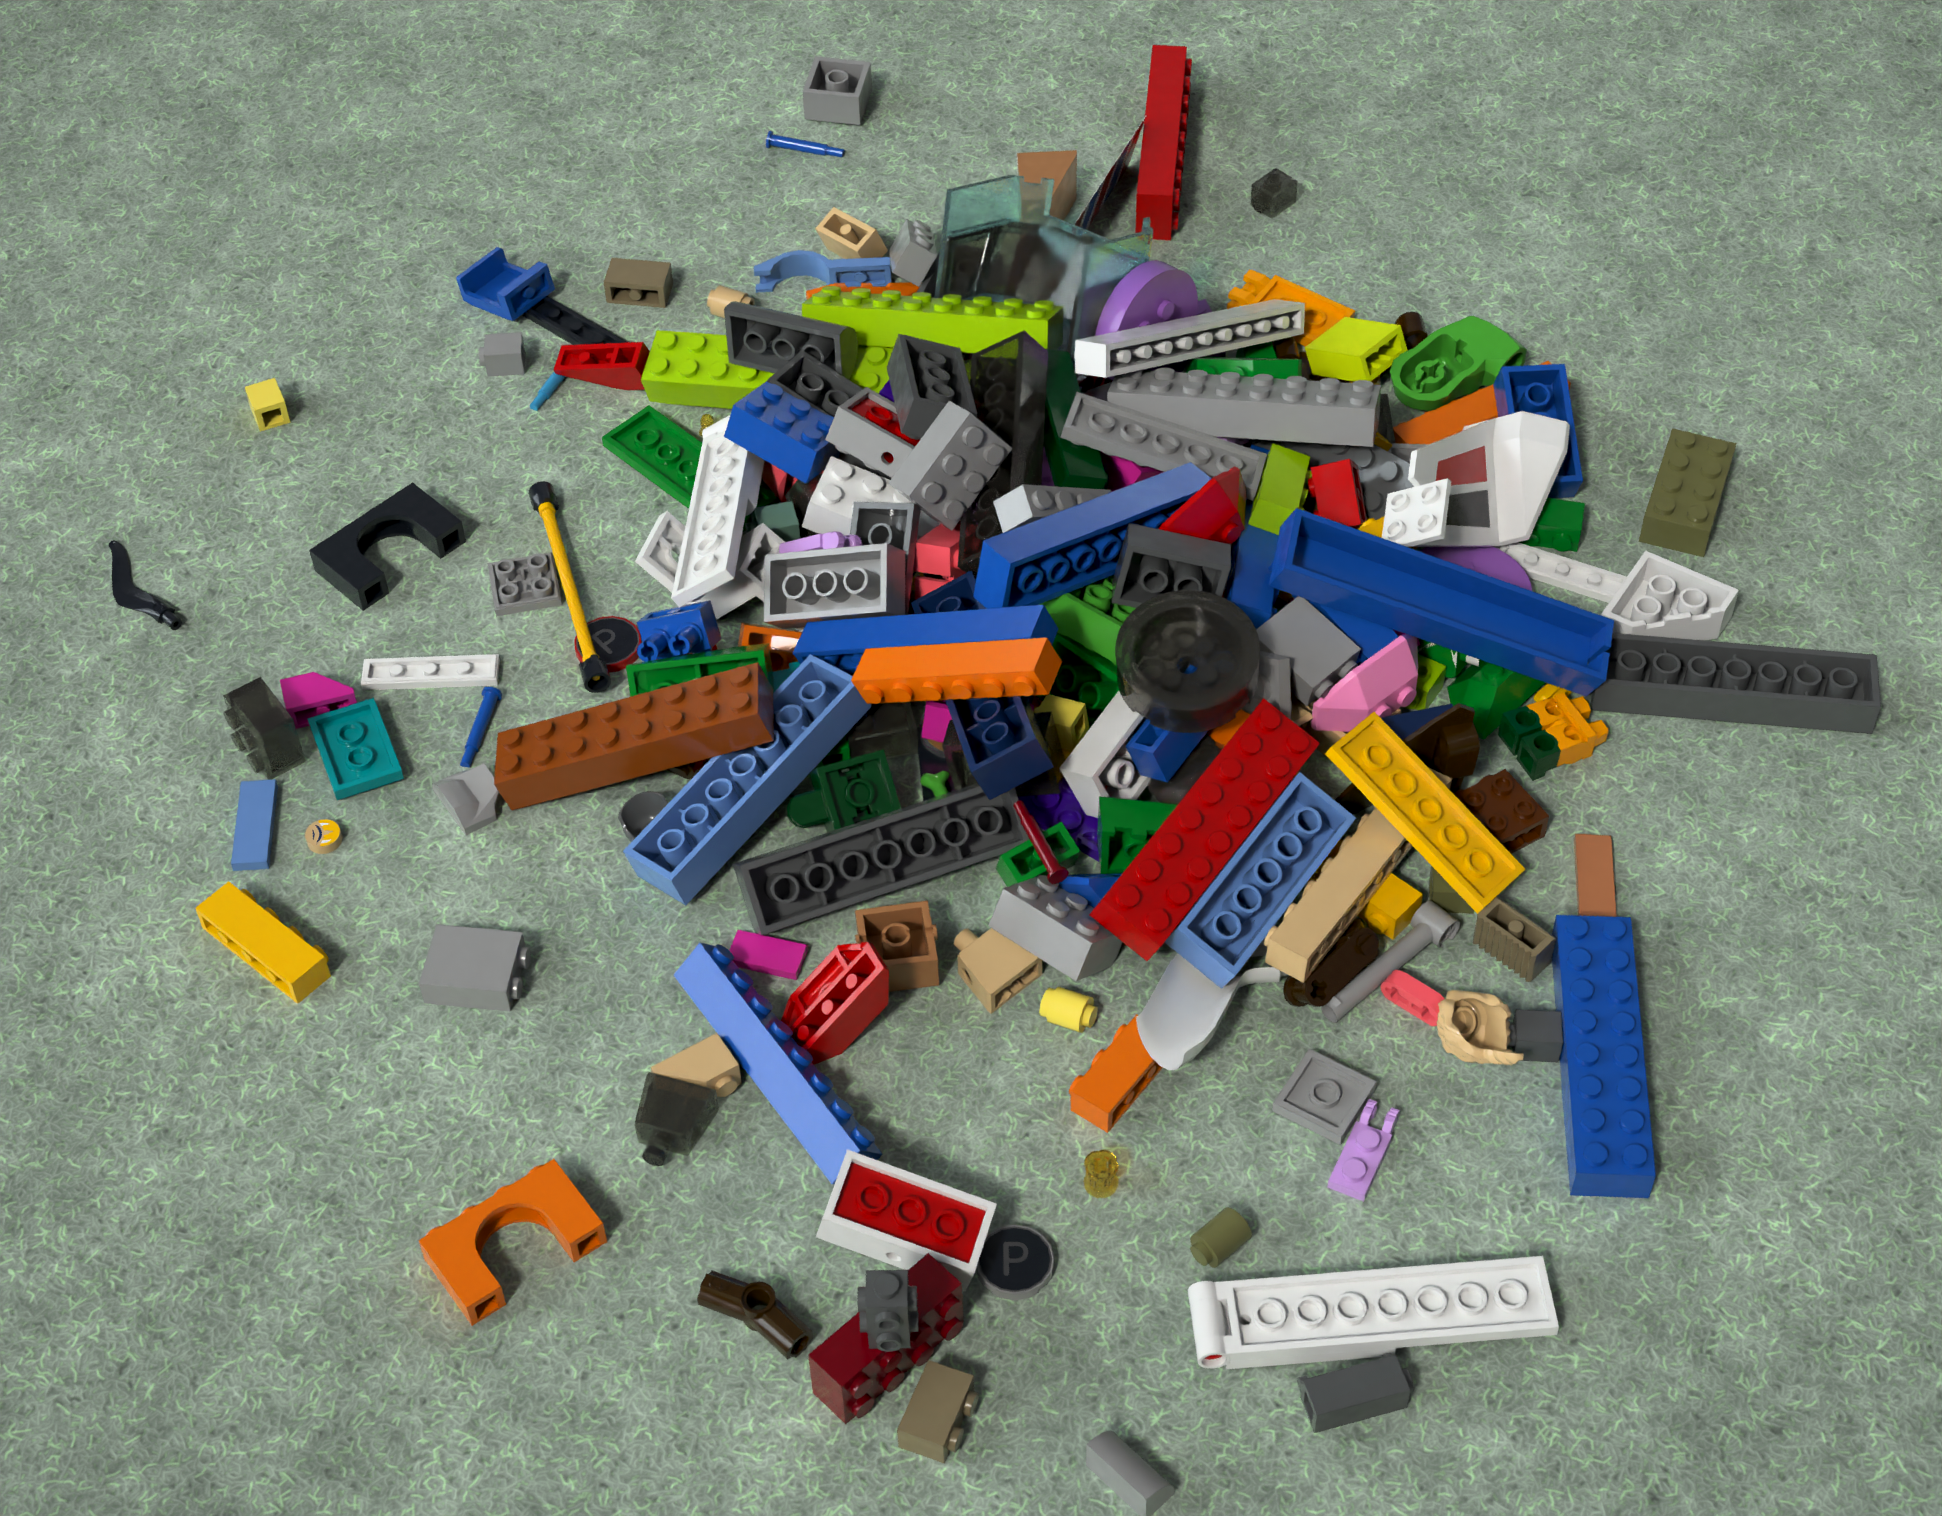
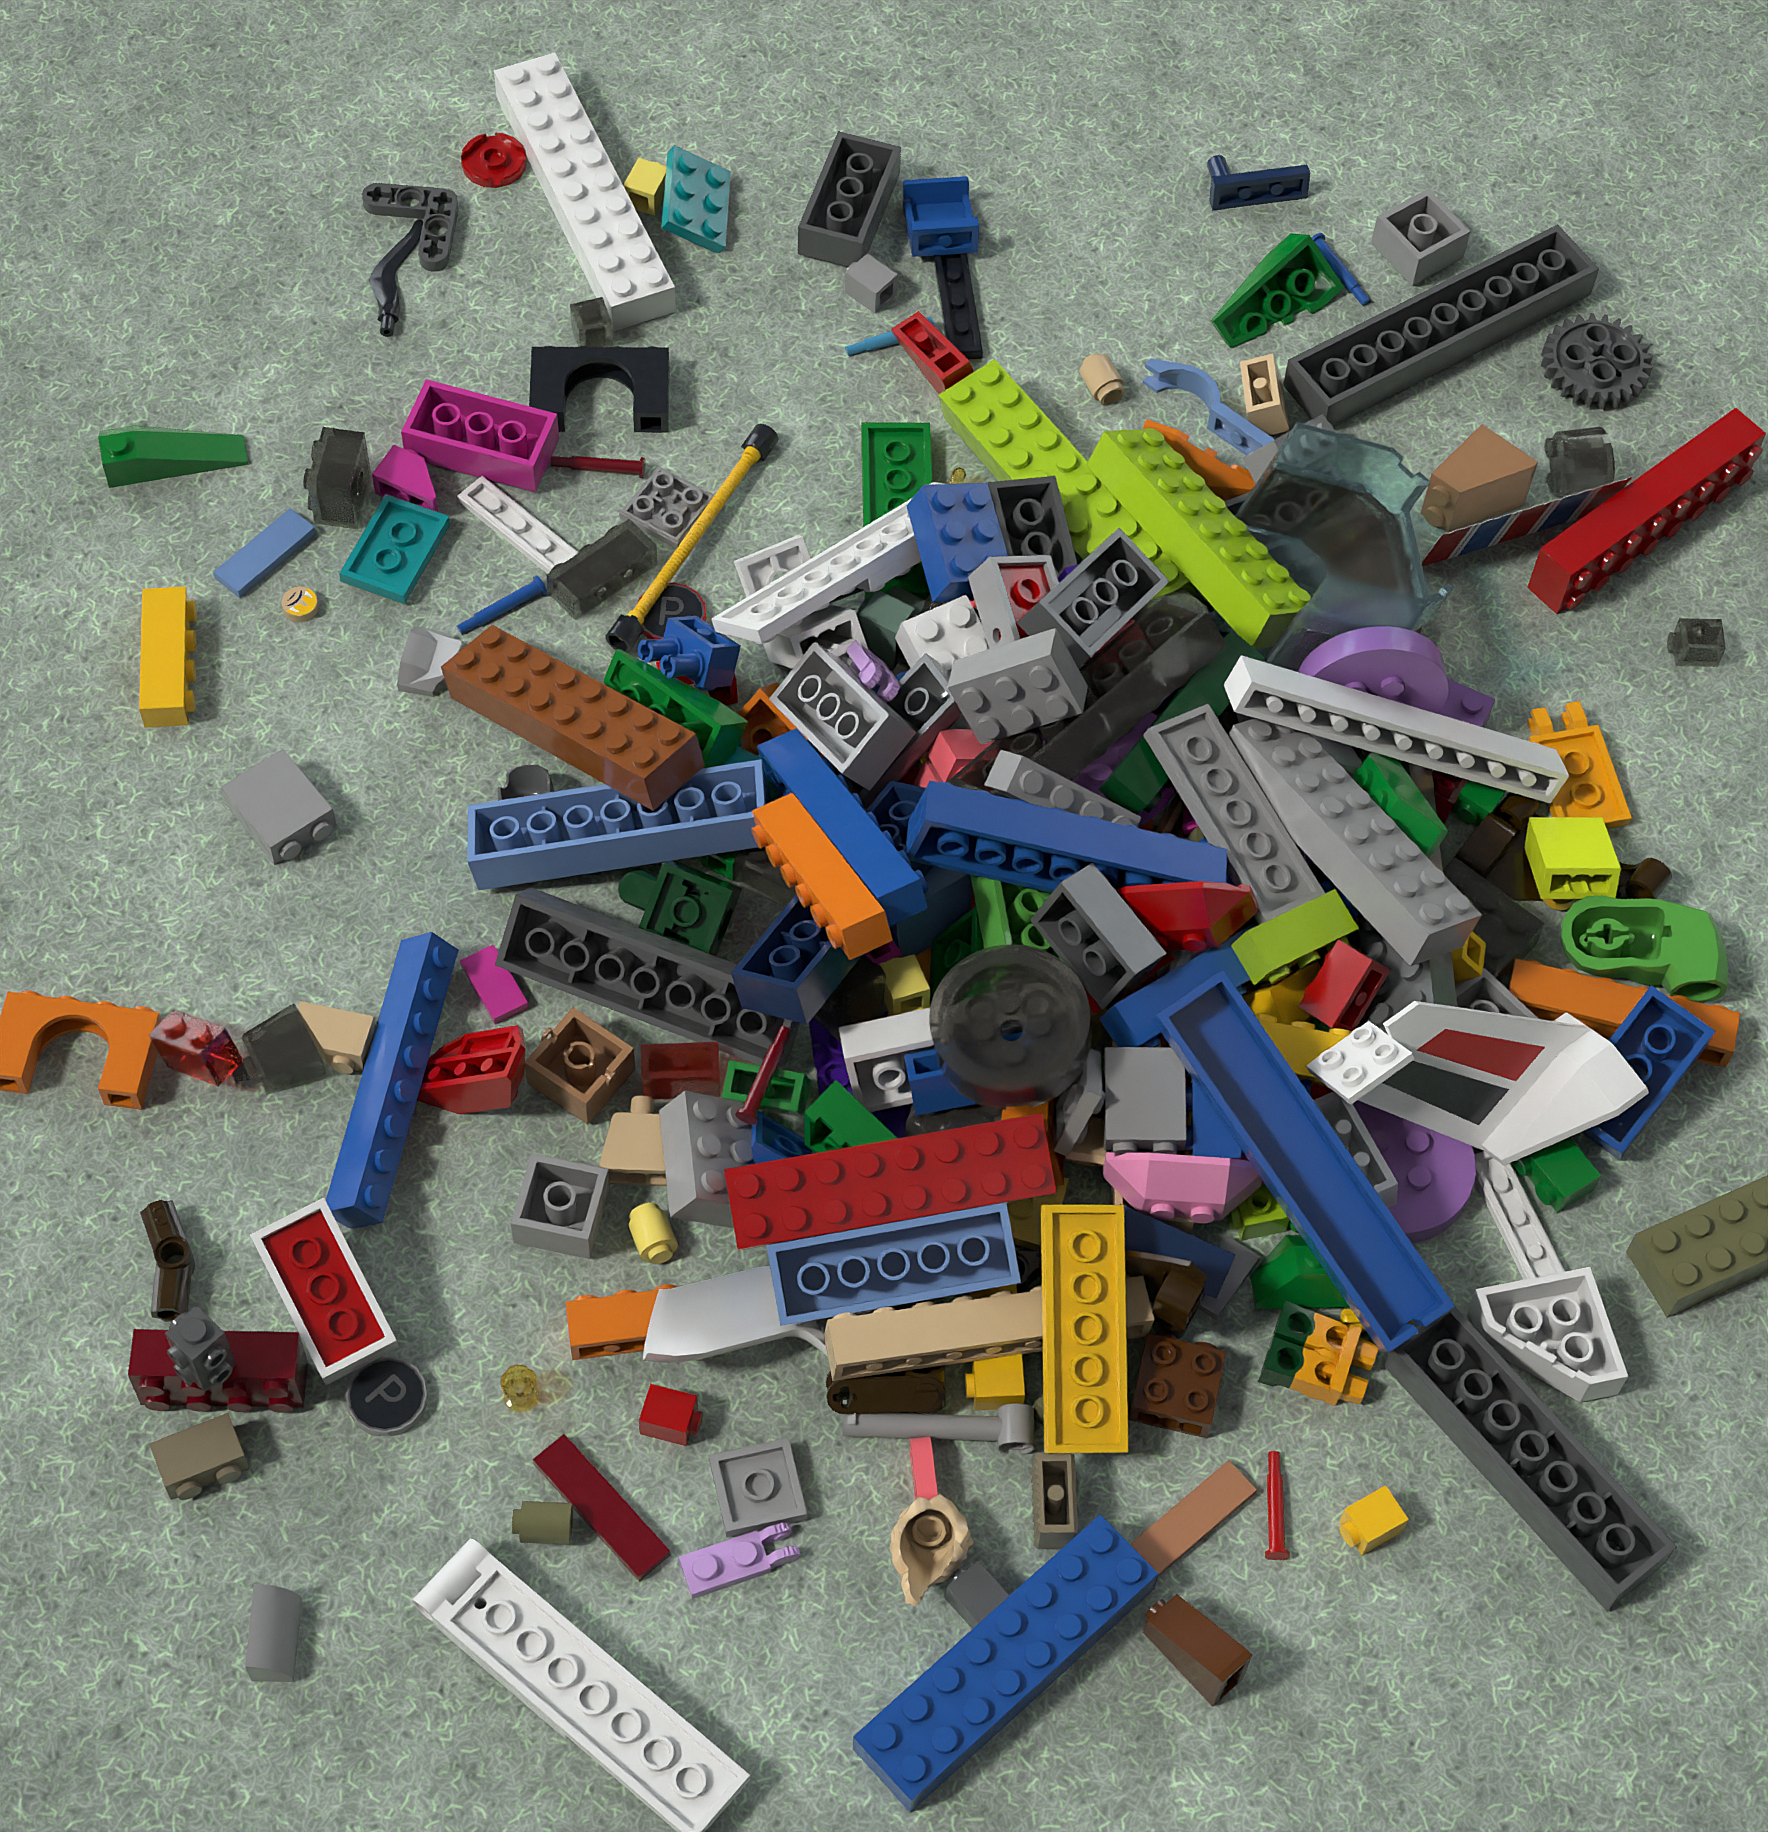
camera: 40 degrees right, 10 degrees up
dark tan brick [604,258,673,308] -> none
dark grey brick [724,301,858,380] -> none
dark grey brick [1297,1353,1414,1433] -> none
none -> green wedge [98,425,249,488]
none -> clear red brick [148,1009,244,1087]
none -> dark grey beam [362,183,459,272]
none -> dark pink brick [401,379,559,492]
none -> red tile [461,133,527,188]
none -> white brick [494,53,676,331]
none -> light grey brick [510,1153,610,1259]
none -> dark red tile [532,1434,671,1582]
none -> clear smoke brick [547,518,657,620]
none -> dark red piece [551,456,646,478]
none -> clear smoke brick [570,297,613,347]
none -> red brick [638,1383,703,1446]
none -> clear red brick [641,1042,720,1099]
none -> teal plate [661,145,731,253]
none -> dark grey brick [798,131,901,267]
none -> reddish brown slope [1143,1594,1252,1707]
none -> dark blue piece [1207,155,1311,211]
none -> green wedge [1211,233,1344,347]
none -> red piece [1265,1451,1290,1560]
none -> dark grey brick [1283,224,1599,427]
none -> yellow brick [1339,1485,1409,1555]
none -> dark grey gear [1541,313,1653,409]
none -> clear smoke brick [1544,426,1615,499]

